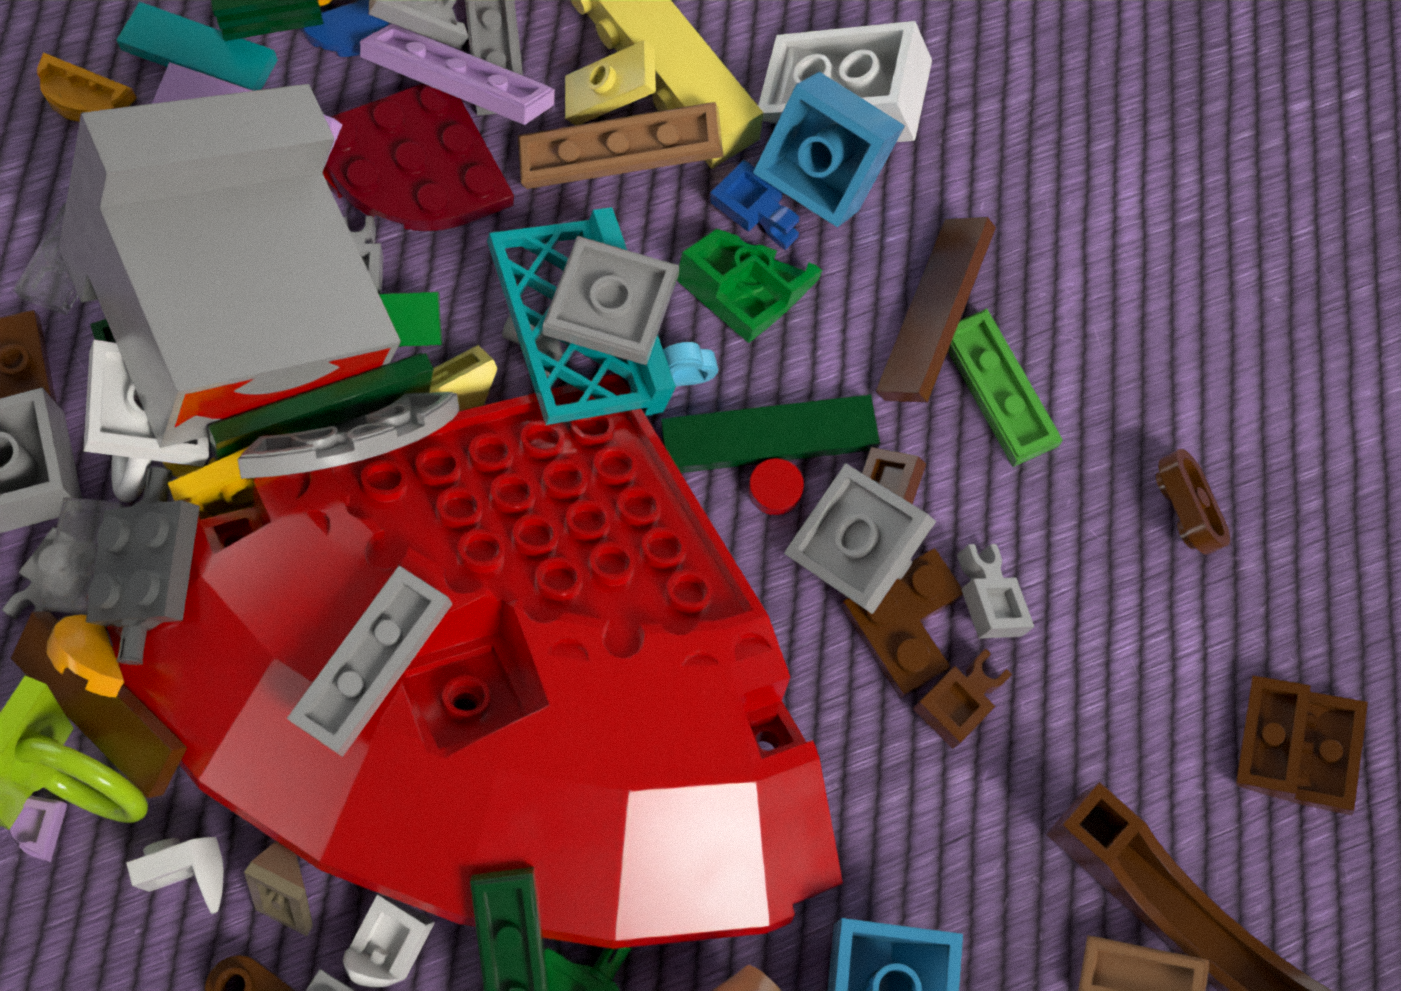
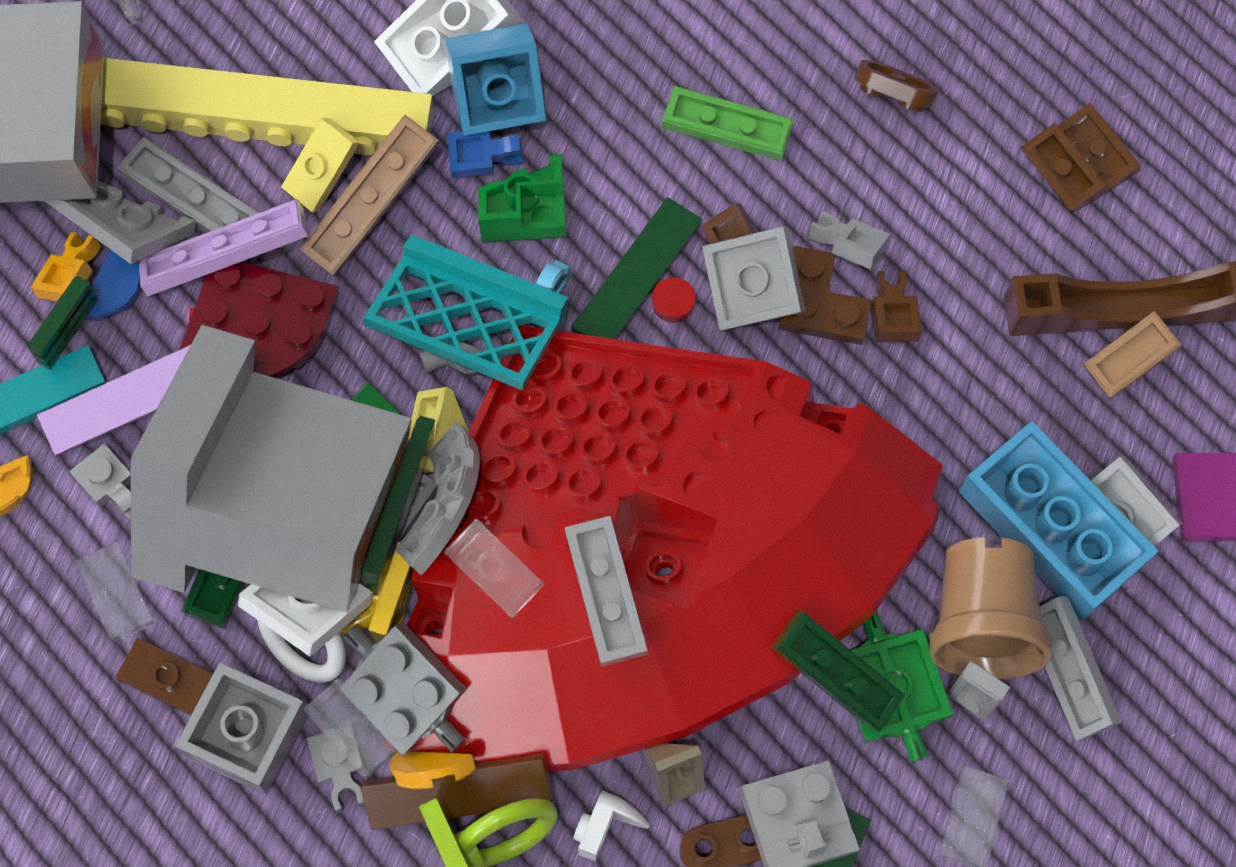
camera: 45 degrees left, 0 degrees up
white plate [343,894,435,987] -> none
light grey tile [542,236,679,365] -> none
reddish brown tile [876,217,996,403] -> none
none -> clear plate [444,518,545,618]

